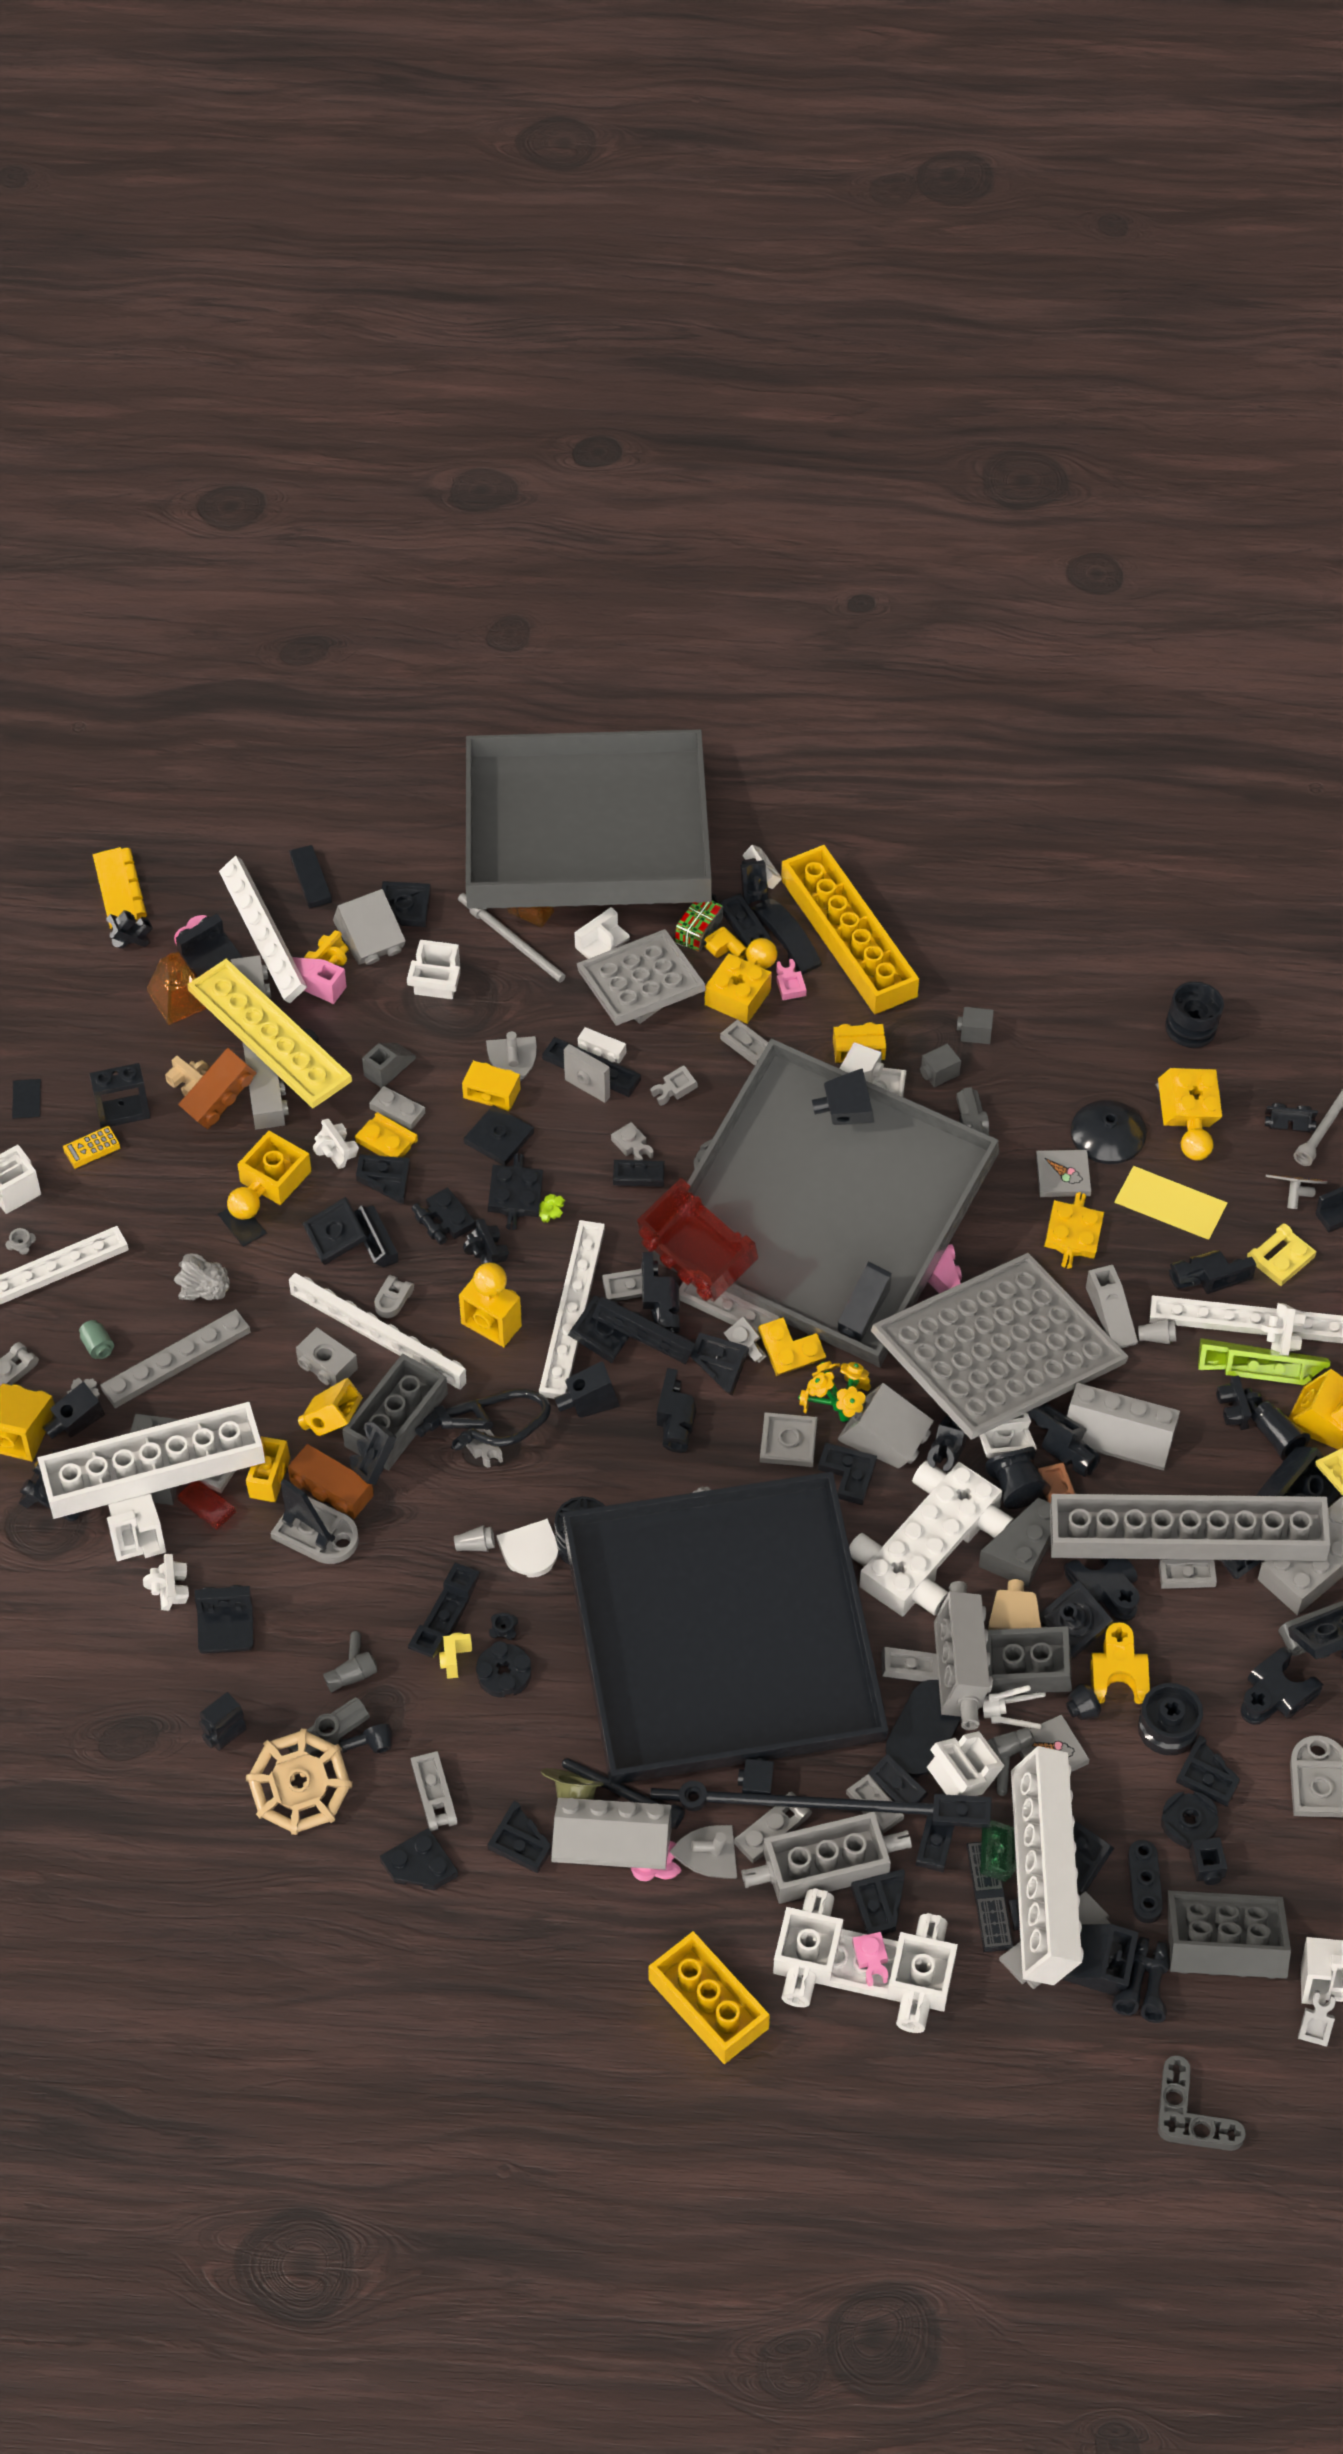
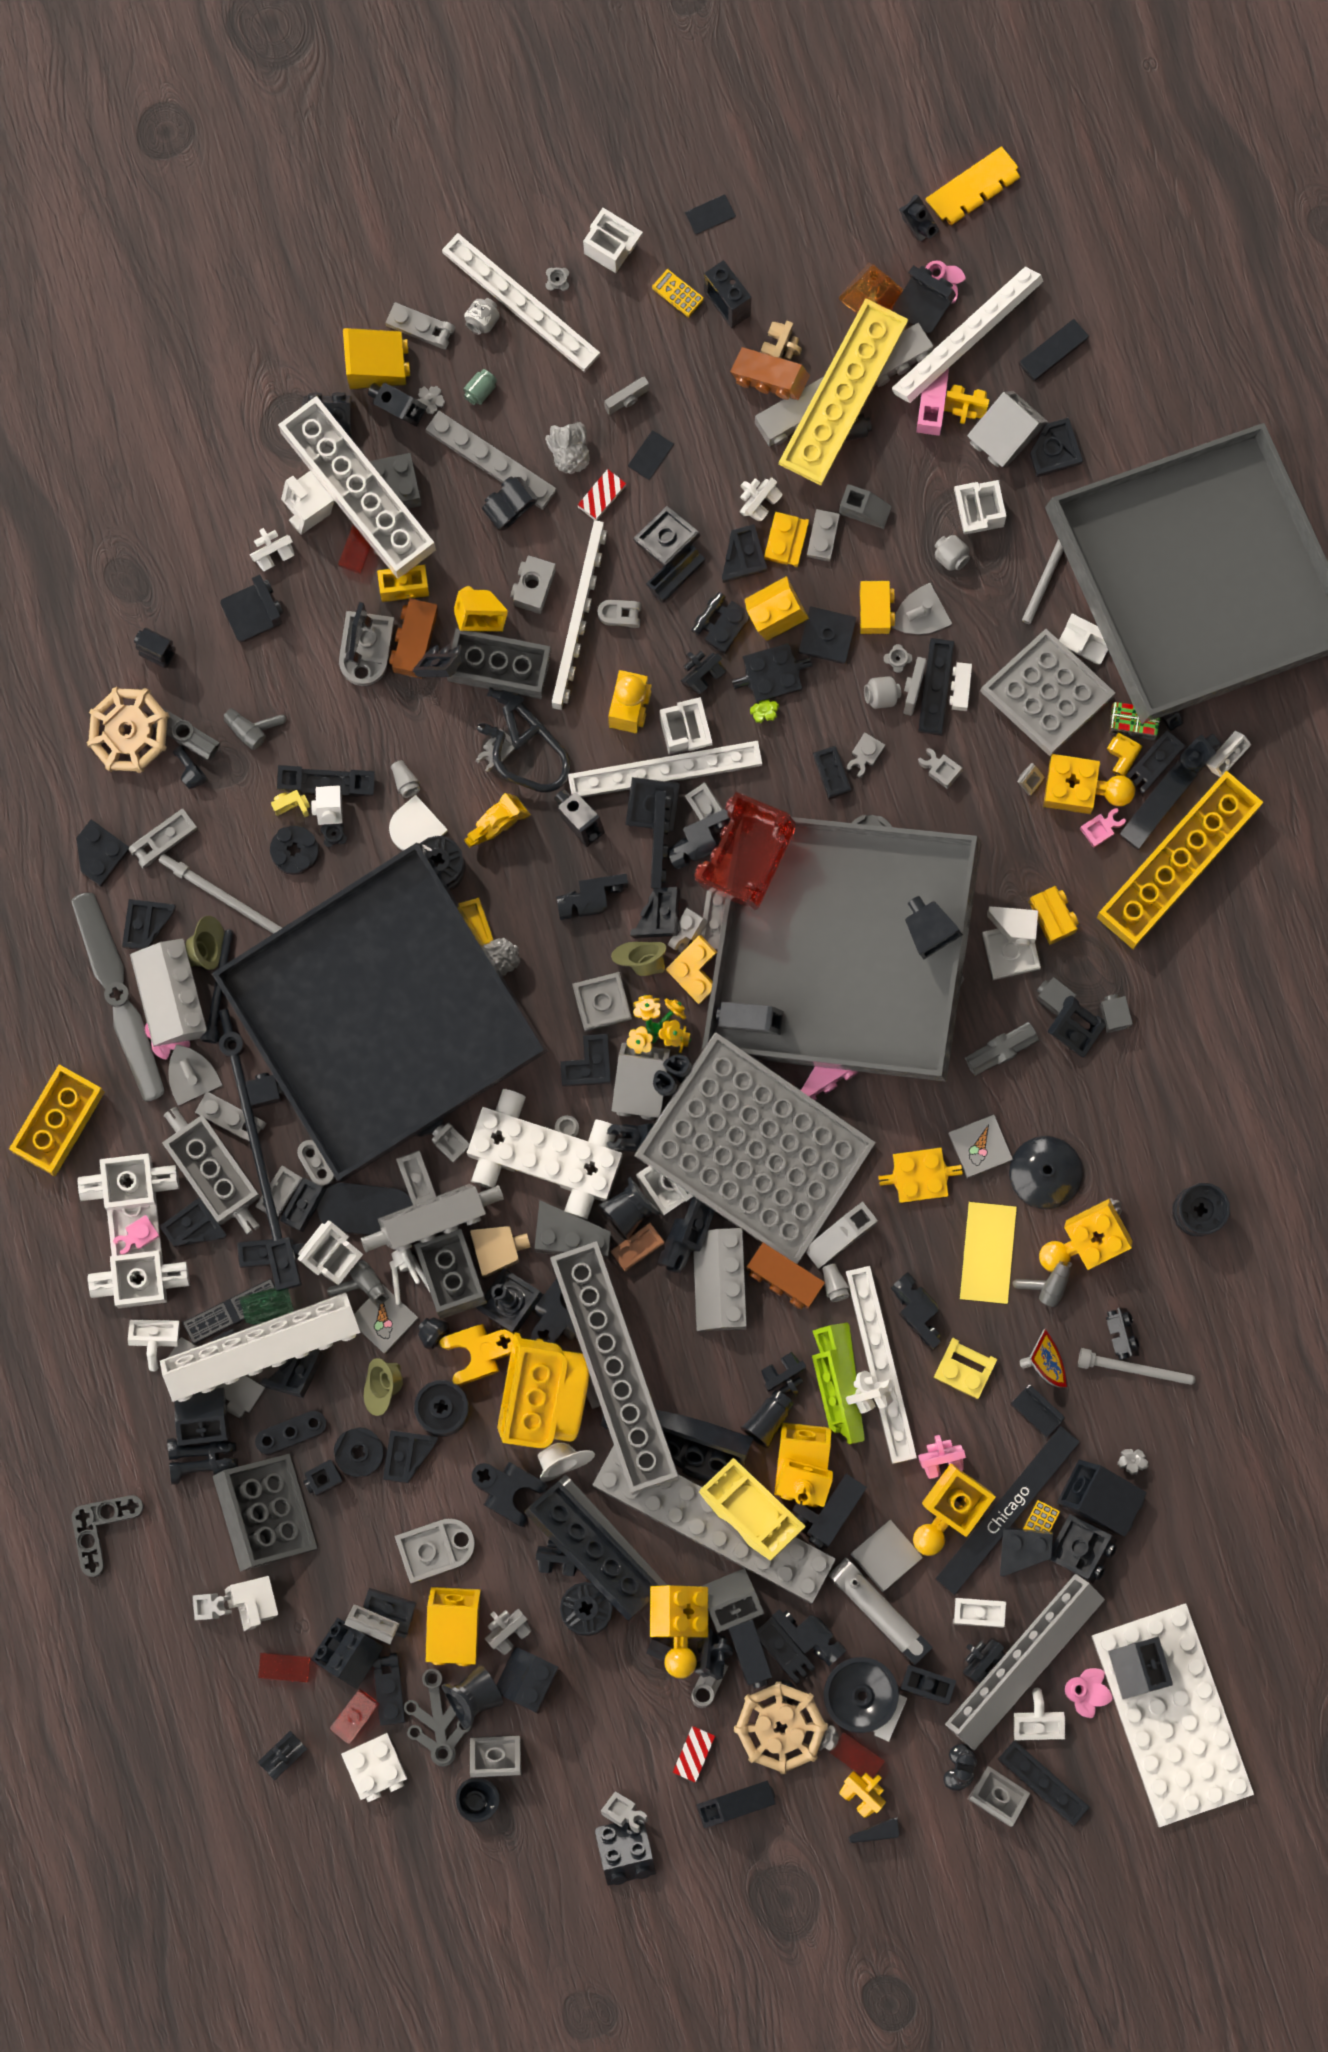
camera: 70 degrees right, 25 degrees up
yellow brick [227,1131,311,1220] -> none
light grey plate [720,1019,768,1065] -> none
none -> dark grey piece [71,892,164,1102]
none -> white plate [128,1320,180,1372]
none -> light grey bar [158,853,282,934]
none -> light grey plate [297,1140,334,1186]
none -> white brick [312,786,342,825]
none -> olive piece [363,1358,403,1416]
none -> light grey bracket [432,1123,470,1163]
none -> light grey head [464,298,500,334]
none -> yellow piece [464,793,531,848]
none -> black brick [482,476,539,530]
none -> yellow brick [497,1333,589,1448]
none -> white piece [538,1443,595,1482]
none -> light grey plate [555,1115,579,1137]
none -> tile [578,469,626,521]
none -> light grey plate [604,377,649,415]
none -> olive piece [611,942,667,976]
none -> black piece [653,1055,692,1096]
none -> white plate [660,697,712,755]
none -> yellow slope [745,576,809,641]
none -> dark orange brick [746,1243,825,1310]
none -> light grey head [864,676,901,709]
none -> light grey plate [884,644,912,673]
none -> light grey head [934,535,970,571]
none -> dark grey piece [1013,1261,1073,1307]
none -> light grey slope [1017,763,1045,796]
none -> black plate [1047,996,1105,1058]

